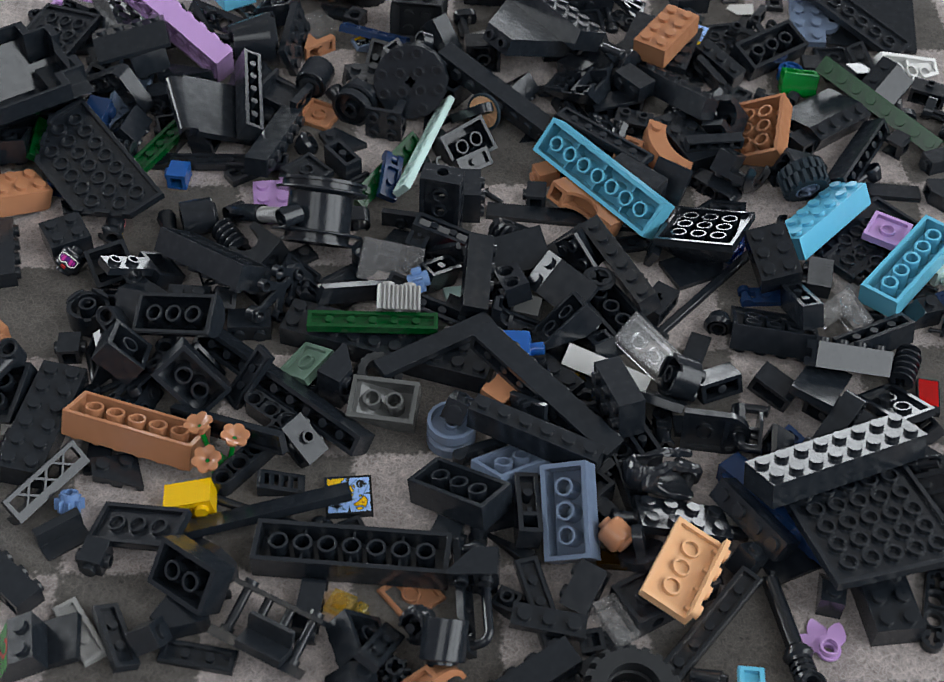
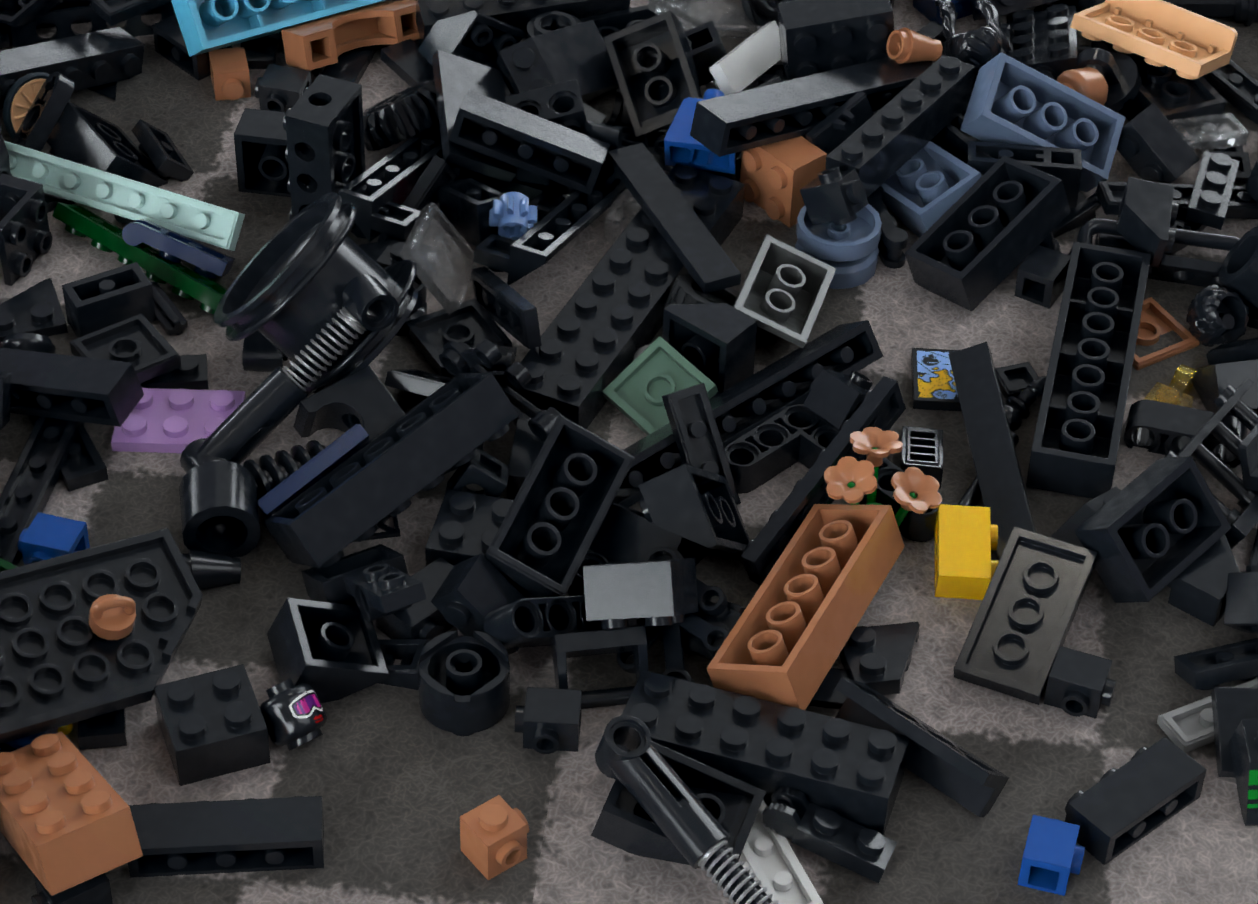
camera: 80 degrees left, 5 degrees down
black panel [32,507,89,561] -> none
medium blue gear [54,489,85,515] -> none
black animal [98,217,126,243] -> none
dark green plate [306,310,438,335] -> none
light grey brick [376,281,421,312] -> none
none -> nougat tile [89,594,136,640]
none -> dark blue tile [257,424,369,517]
none -> nougat cone [886,27,943,64]

